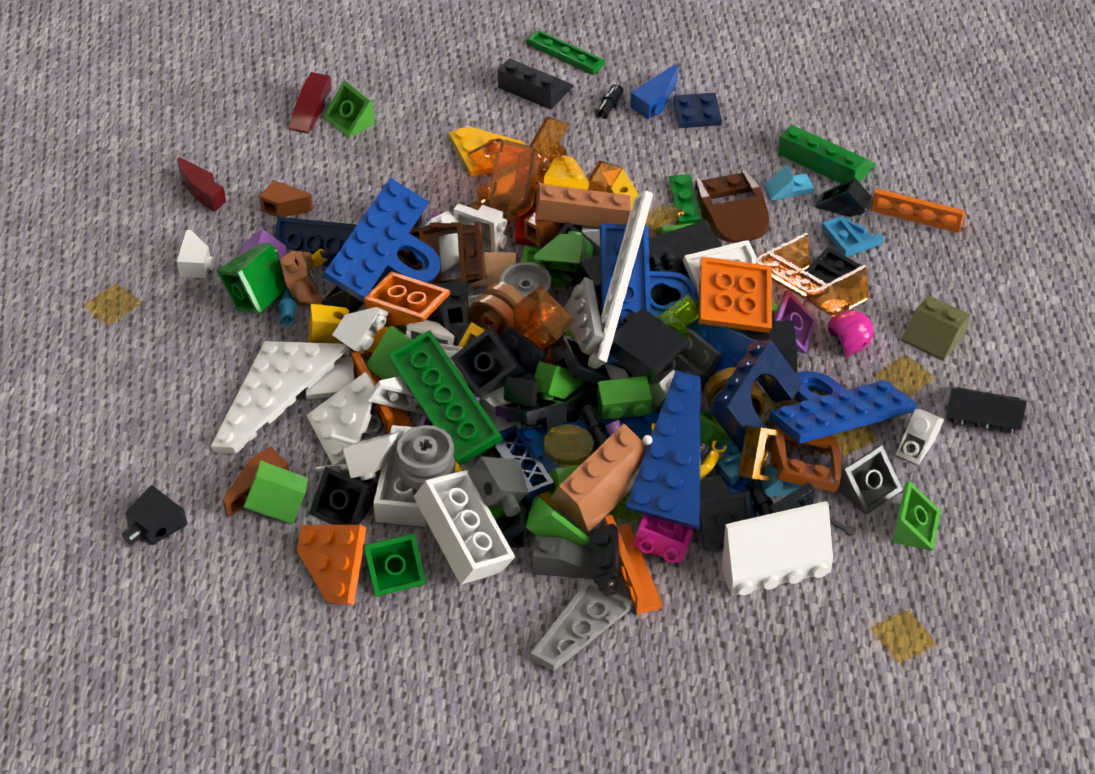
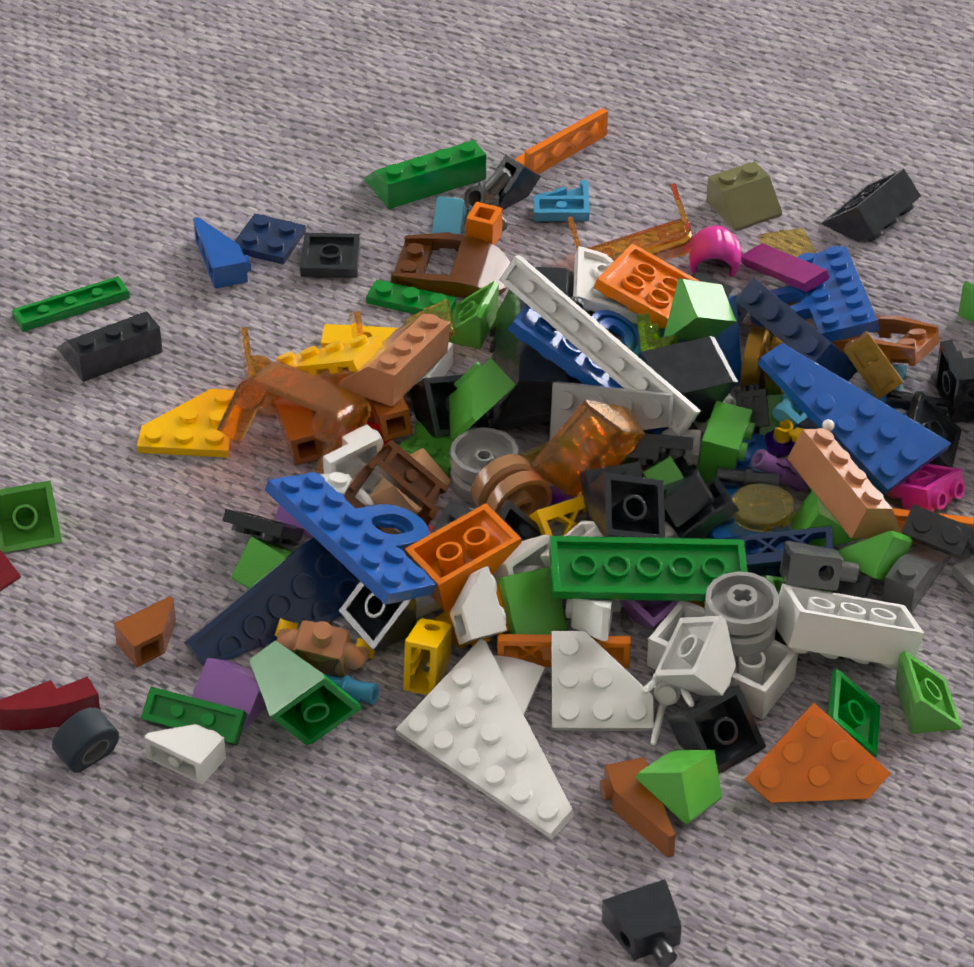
camera: 65 degrees left, 5 degrees down
clear yellow piece [85,283,141,325] -> none
black pin [595,84,623,119] -> none
black wing [801,247,865,288] -> none
dark grey slope [839,445,903,514] -> none
white slope [896,409,944,465] -> none
none -> black wheel [52,708,119,773]
none -> green plate [140,686,248,745]
none -> black plate [300,233,361,278]
none -> dark grey axle [463,166,512,231]
none -> orange brick [466,202,503,246]
none -> bright green slope [664,278,737,341]
none -> magenta tile [741,243,829,292]
none -> bright green slope [895,651,962,734]

